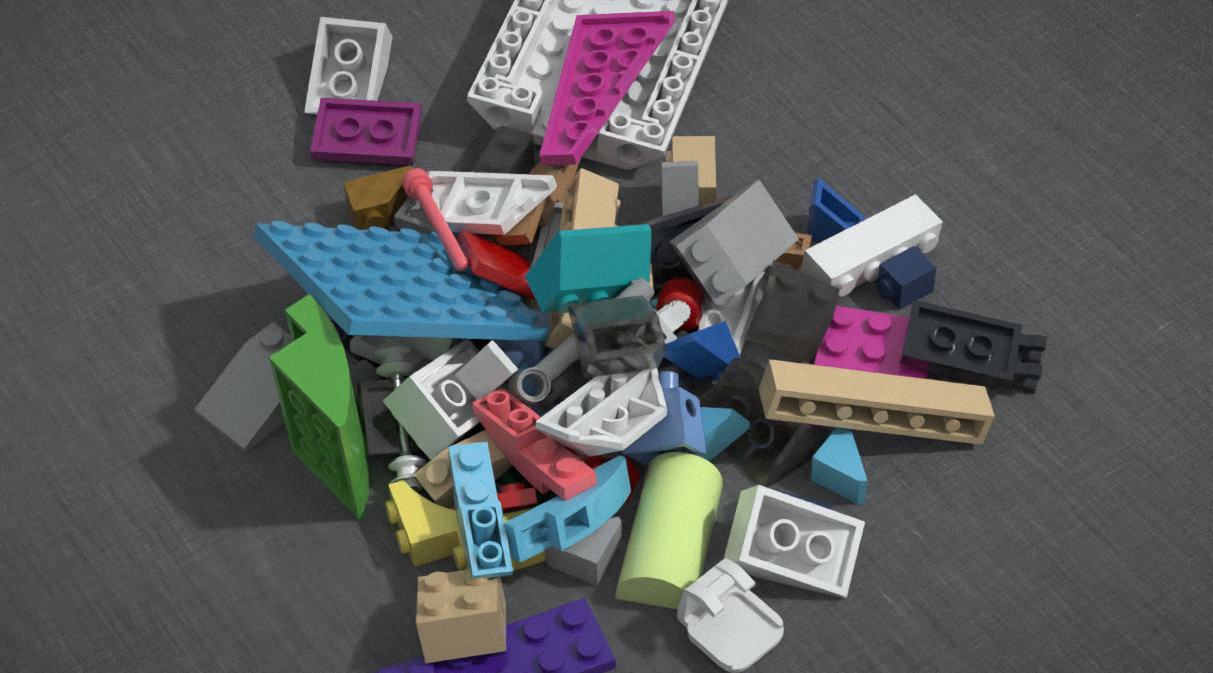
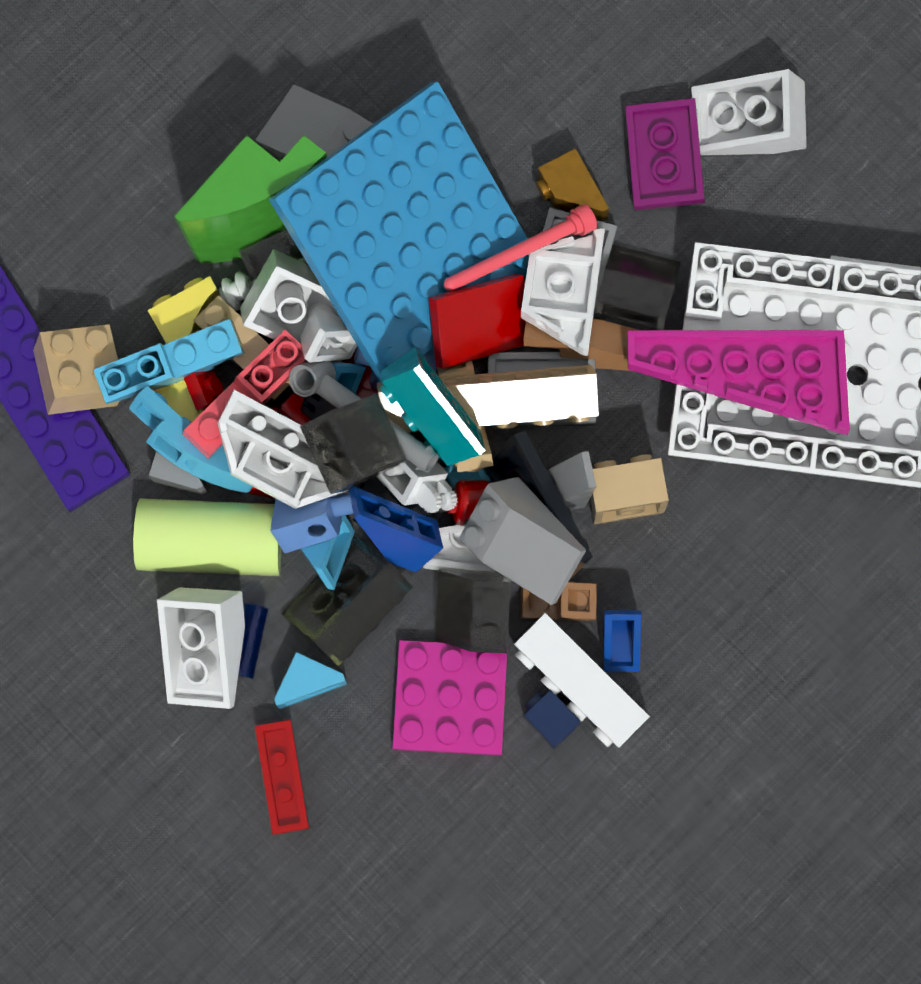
camera: 85 degrees right, 30 degrees up
white piece [677,558,784,673] -> none
tan brick [759,359,995,445] -> none
black tile [900,300,1047,394] -> none
none -> red plate [255,720,310,835]

